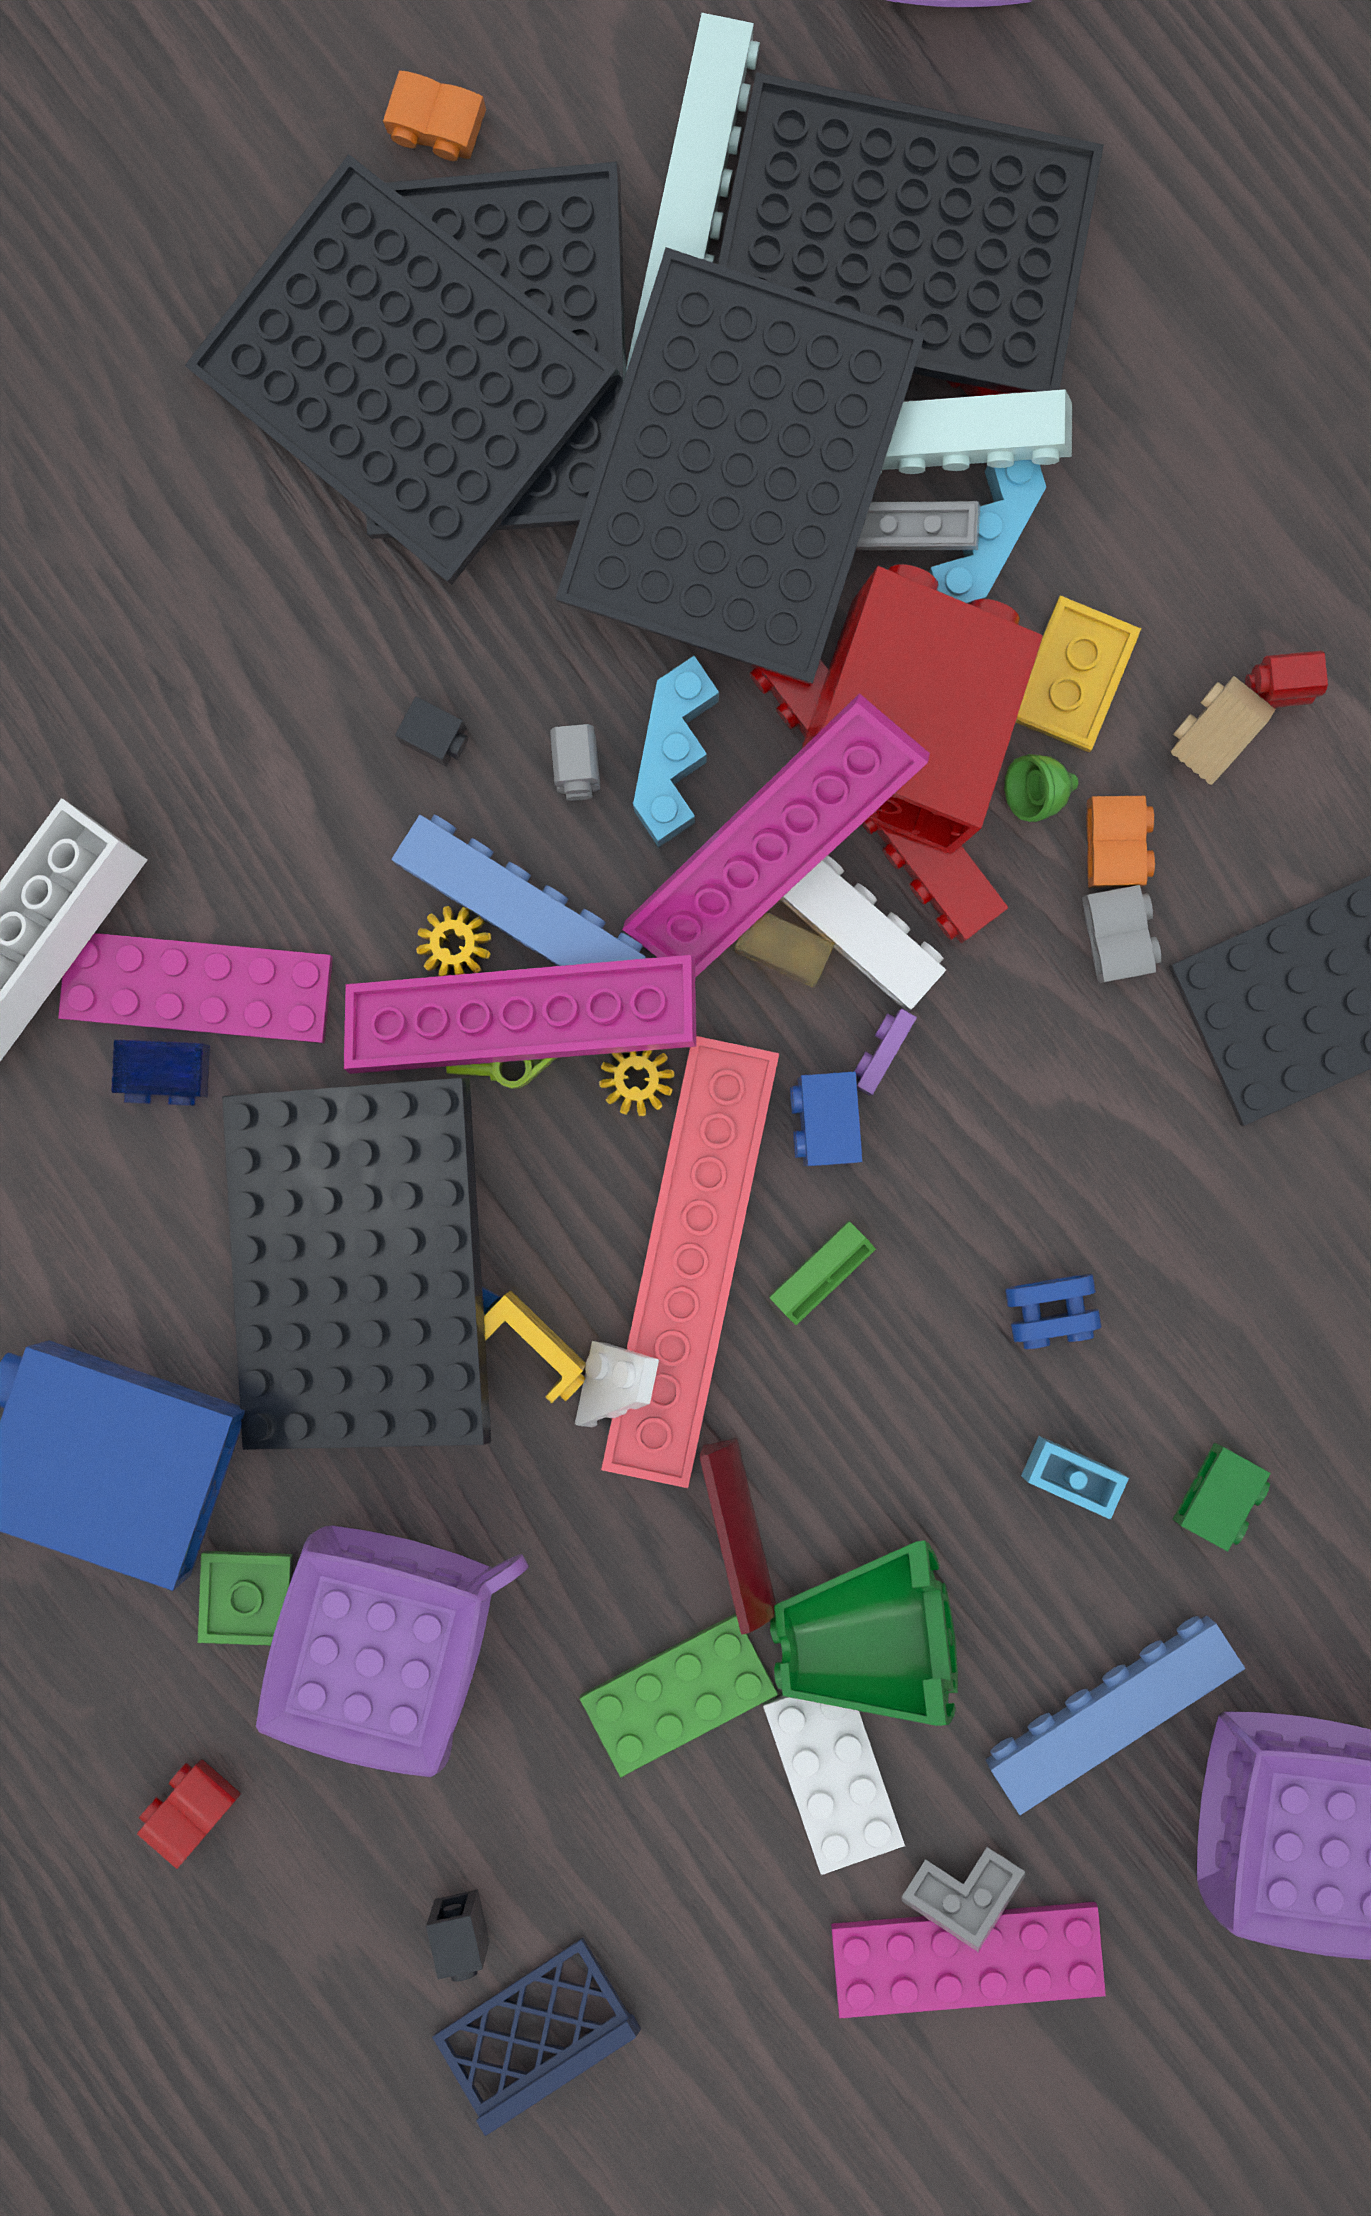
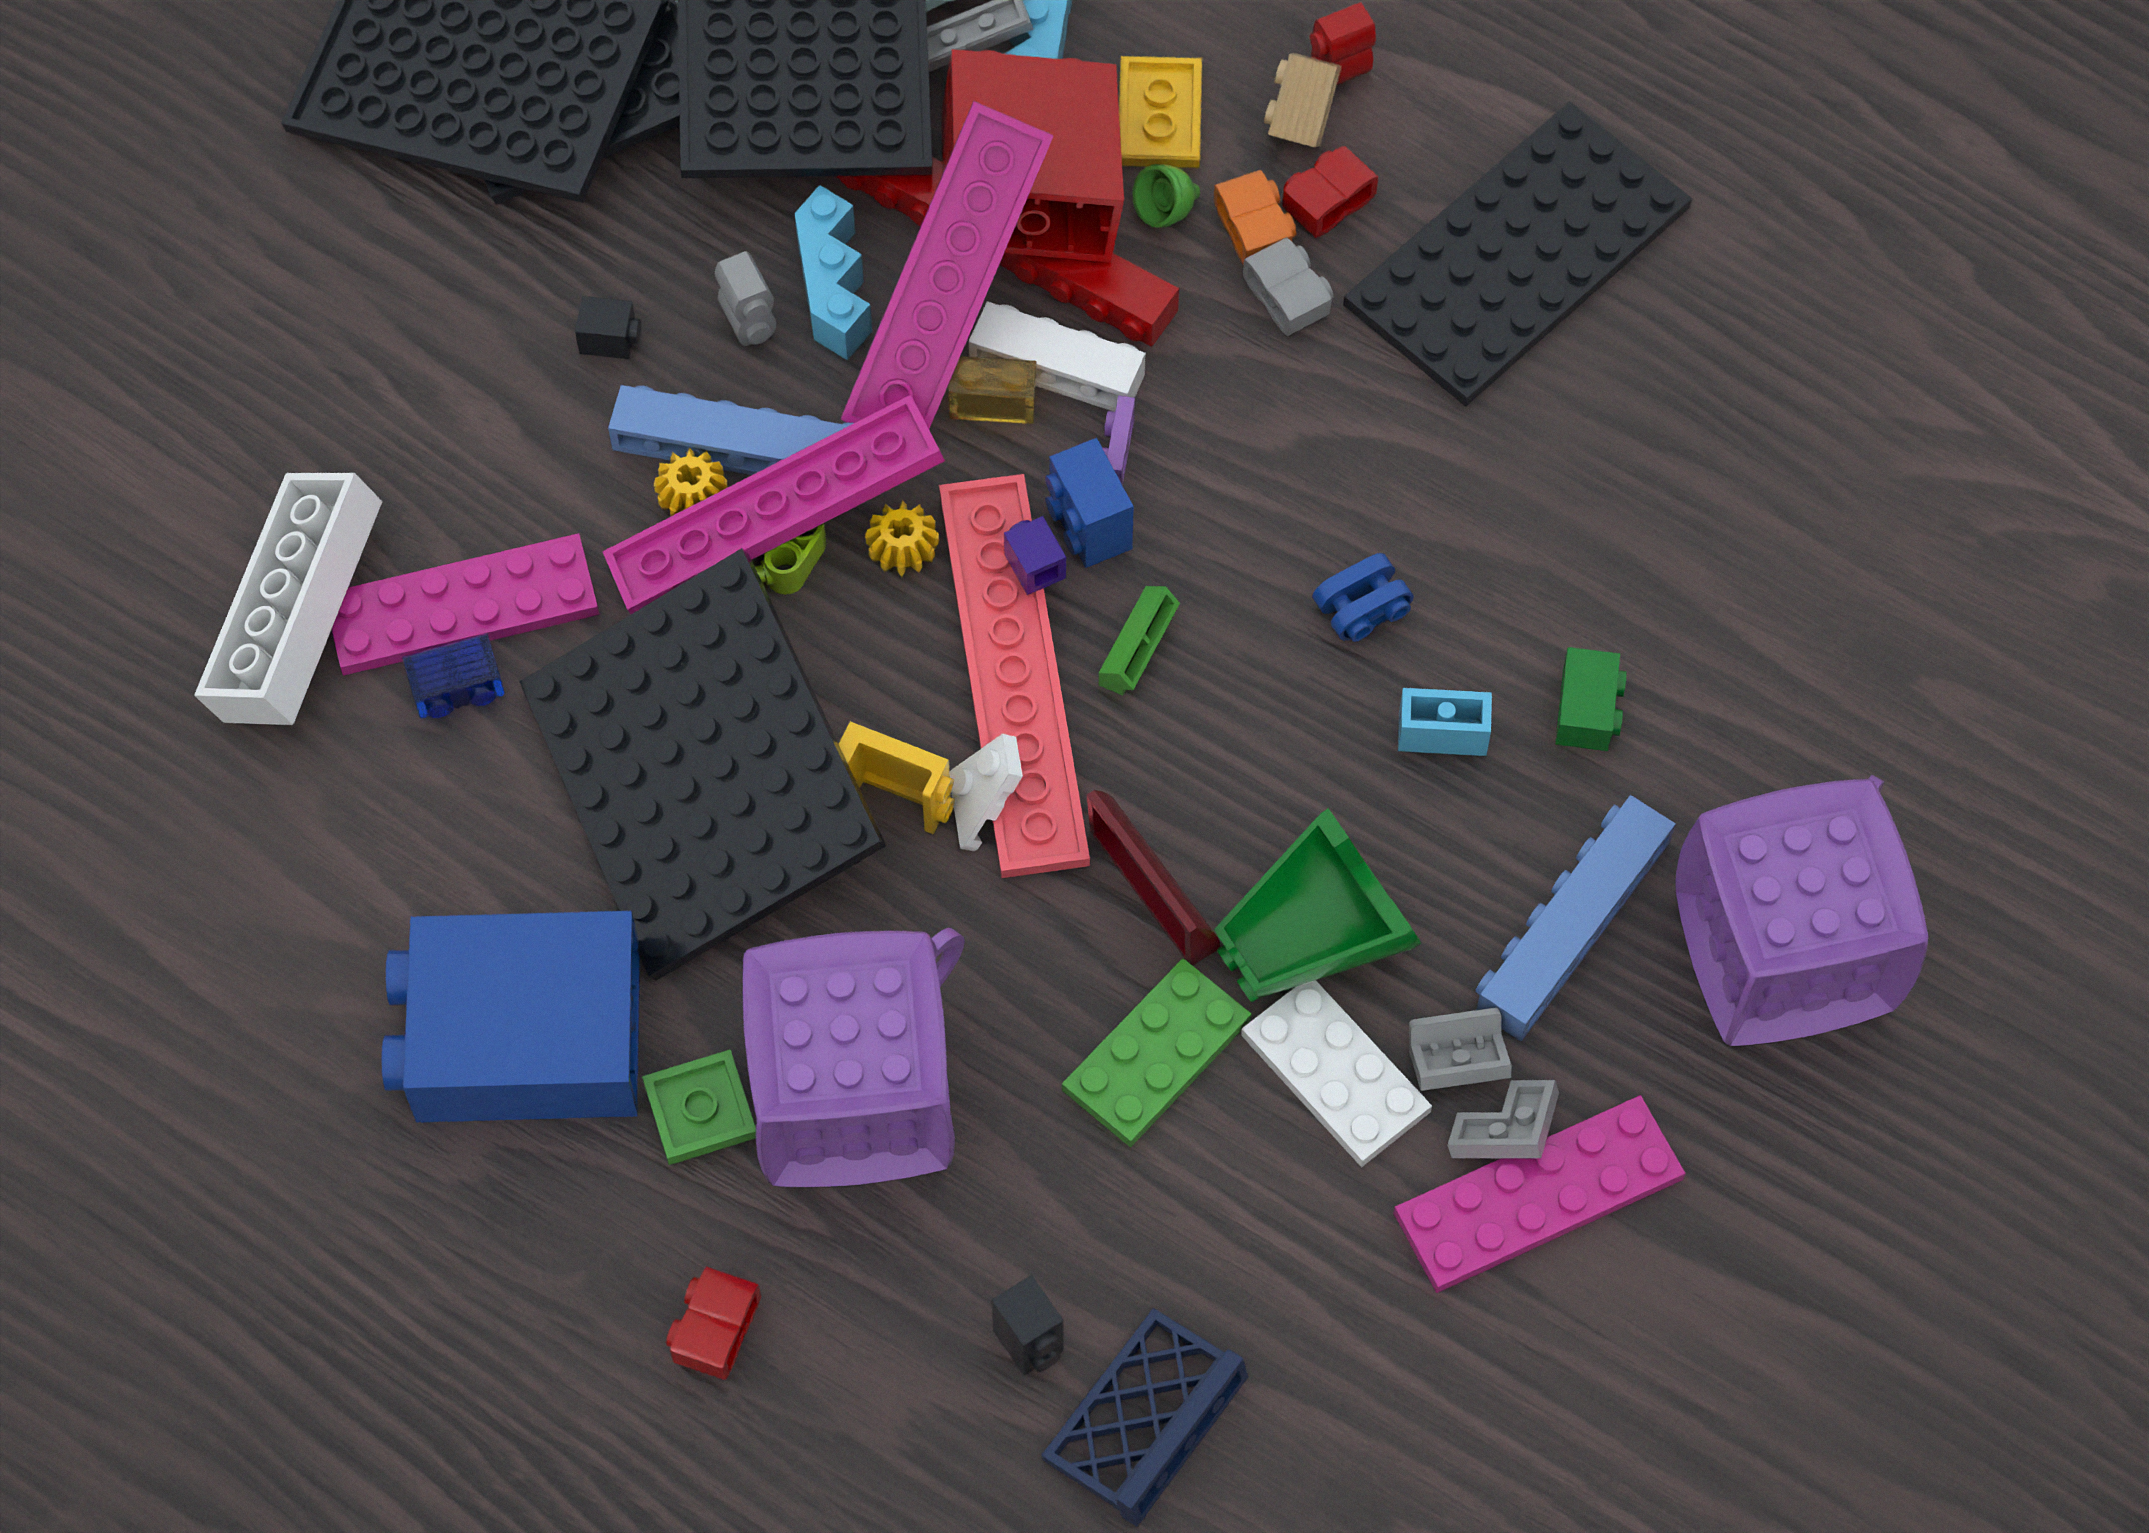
camera: 20 degrees left, 25 degrees down
none -> dark purple brick [1004,516,1066,595]
none -> red brick [1282,146,1378,238]
none -> light grey bracket [1409,1008,1511,1091]

